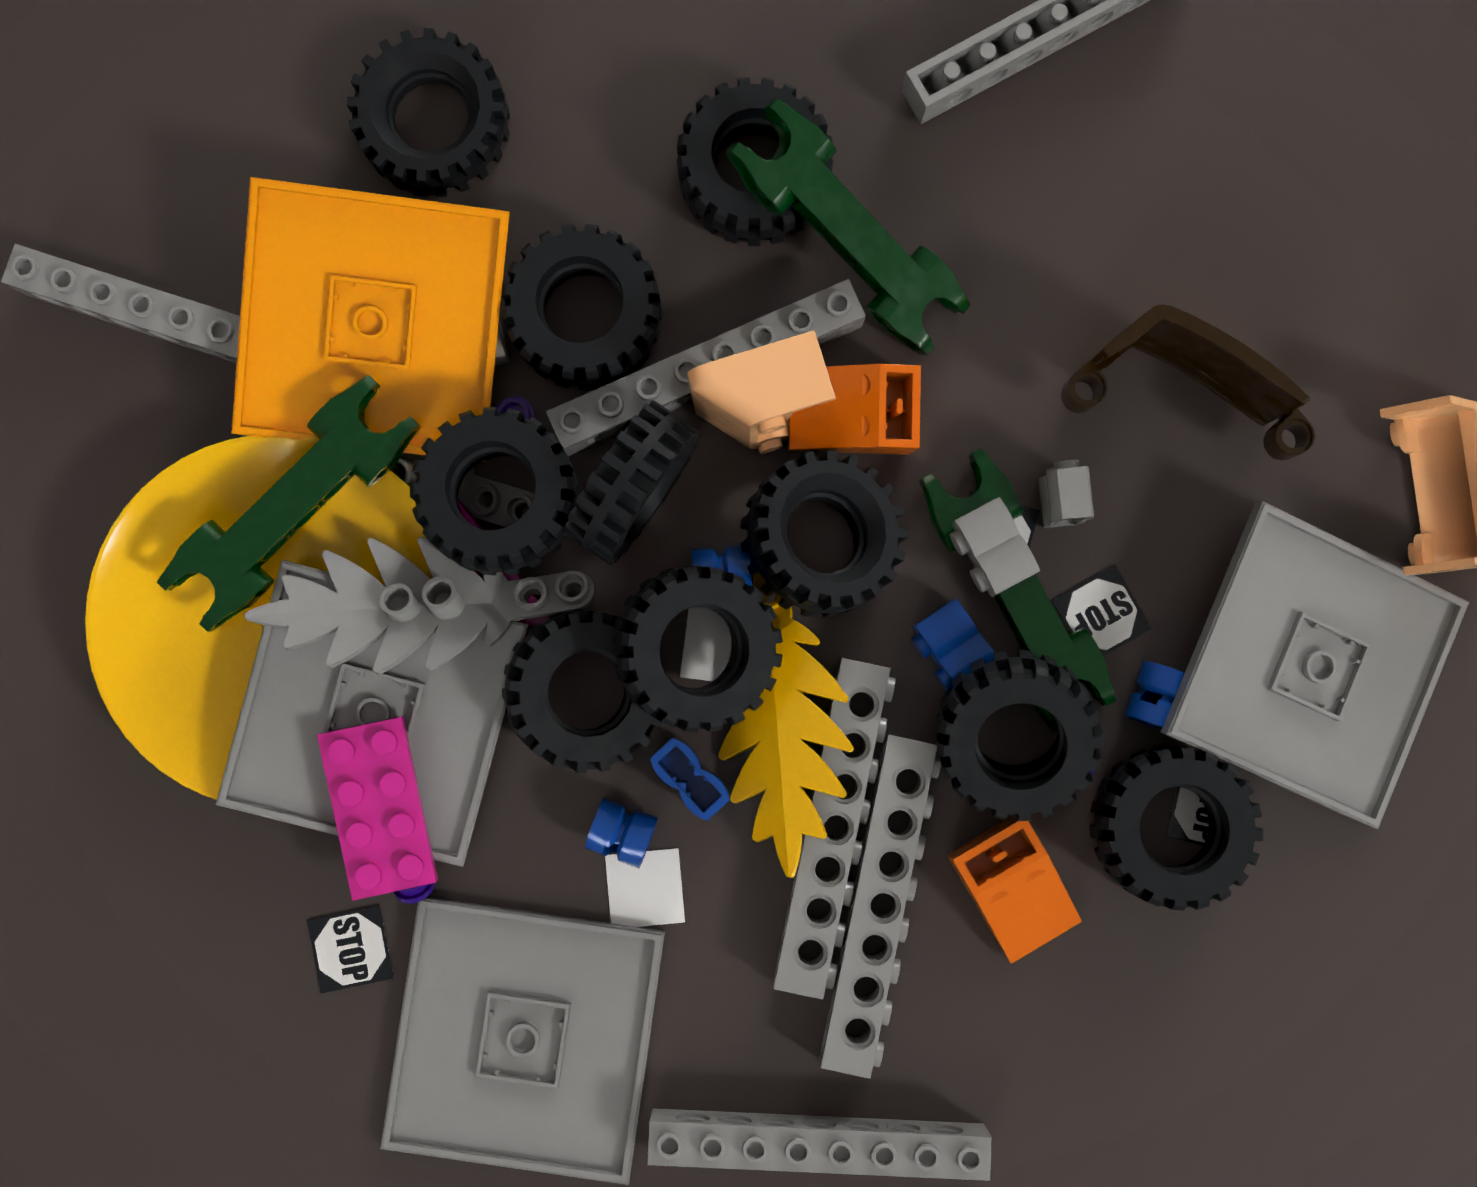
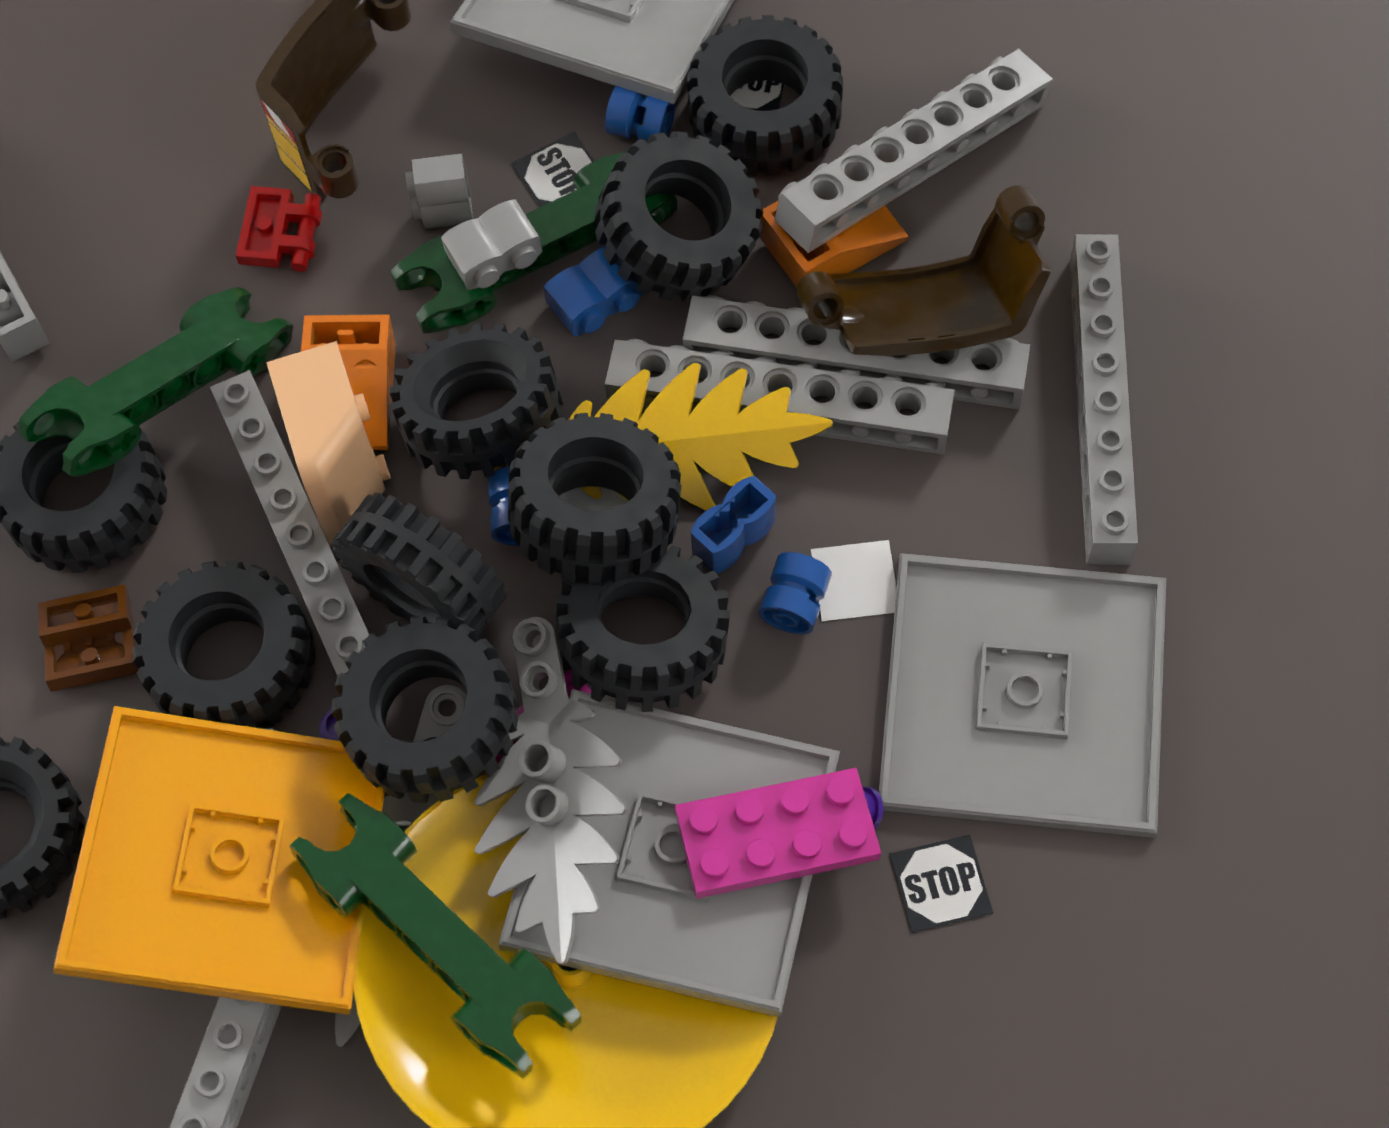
camera: 90 degrees left, 20 degrees down
none -> reddish brown slope [38,584,139,692]
none -> red plate [235,186,322,272]
none -> light grey brick [775,49,1052,253]
none -> dark brown panel [796,185,1051,356]

